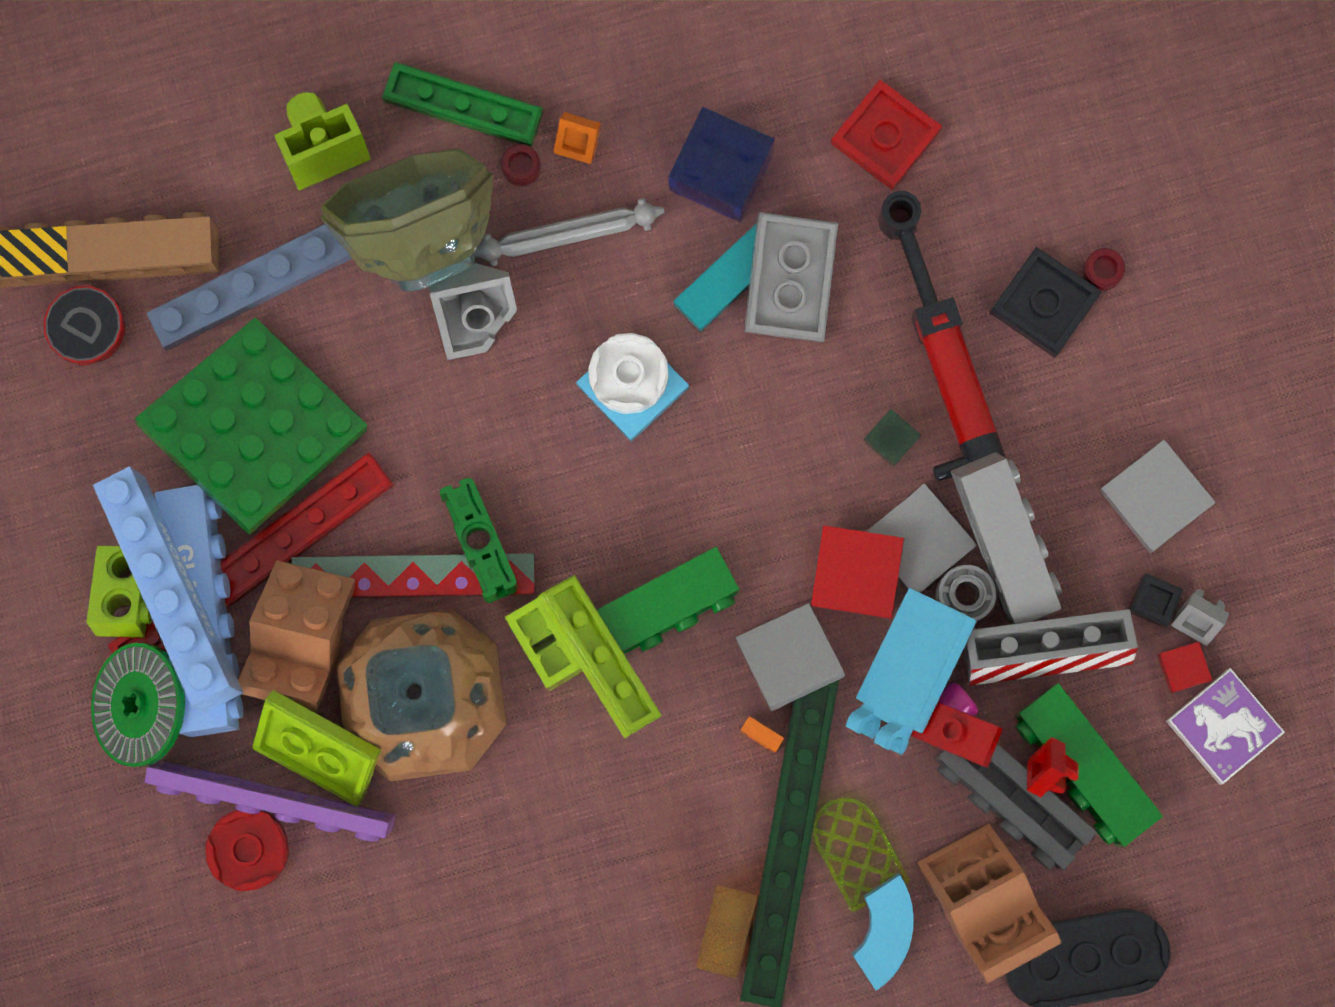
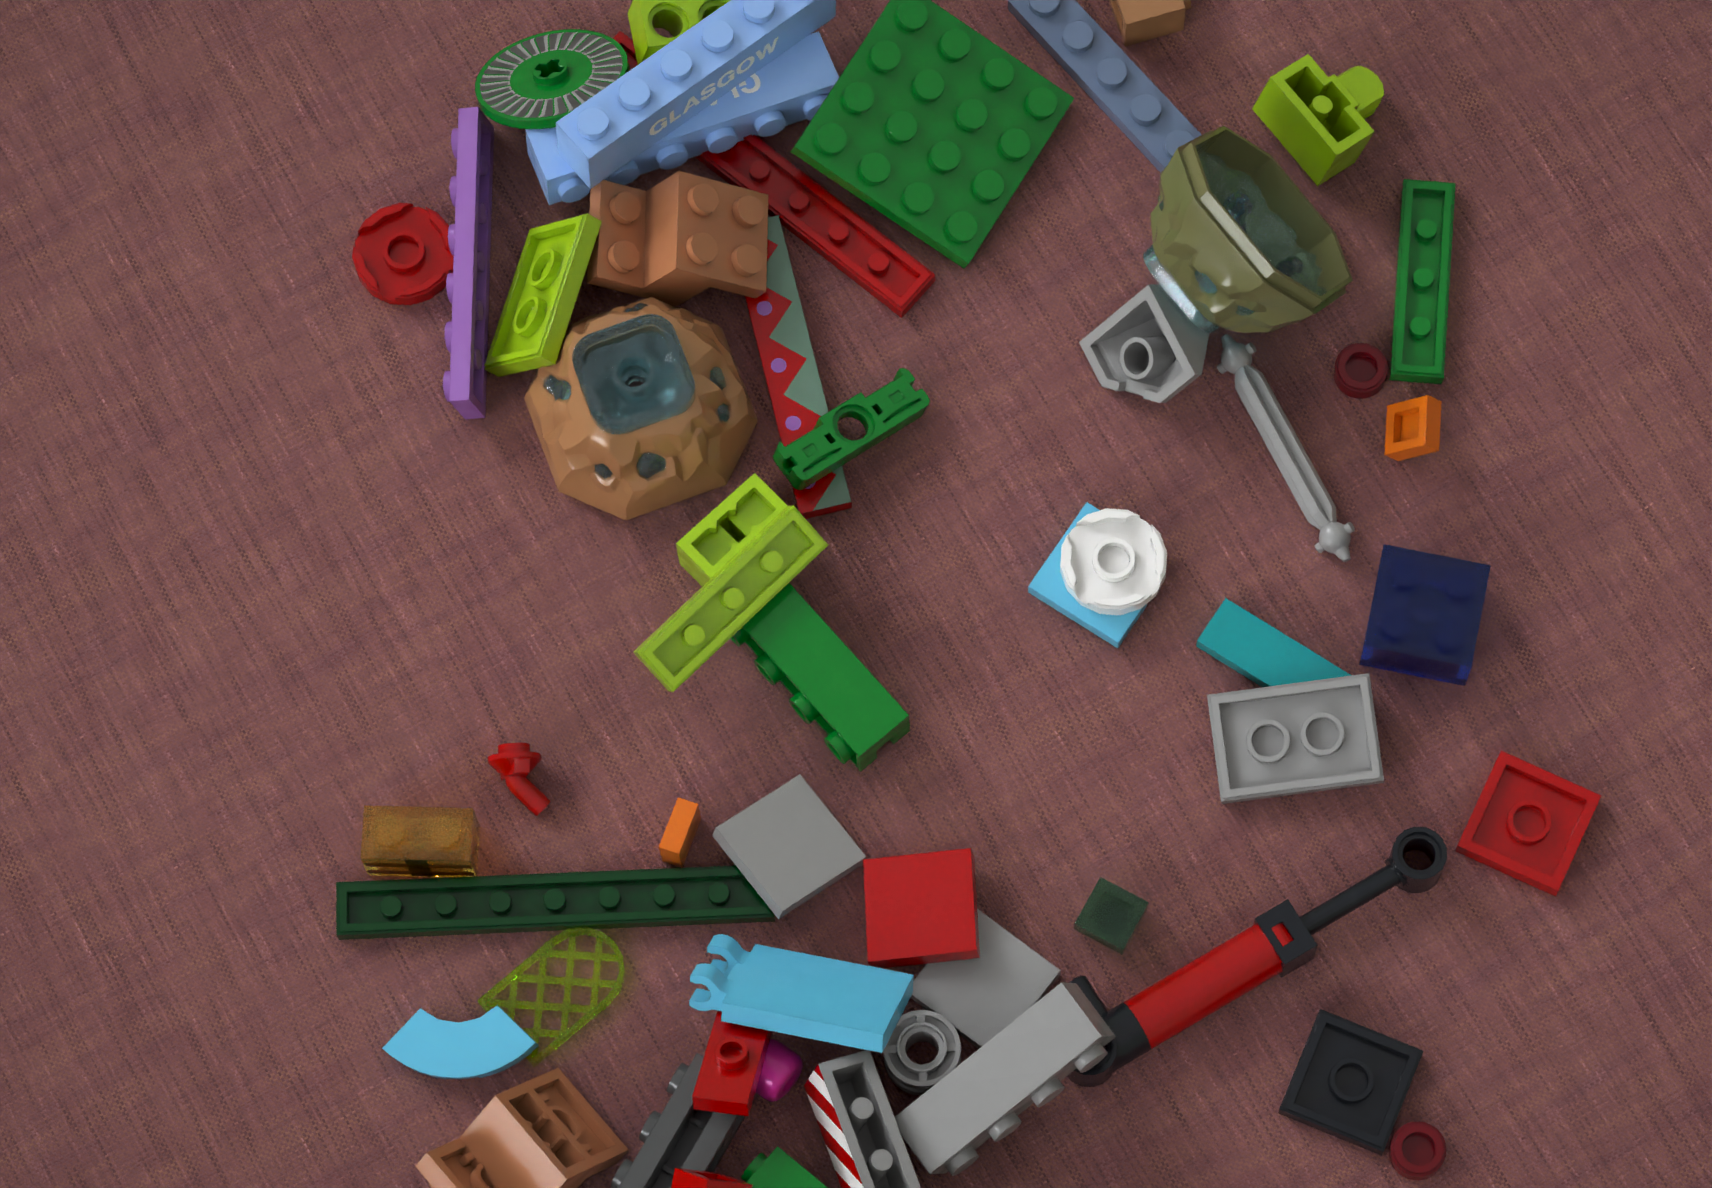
camera: 75 degrees right, 10 degrees down
none -> red plate [487,742,550,816]

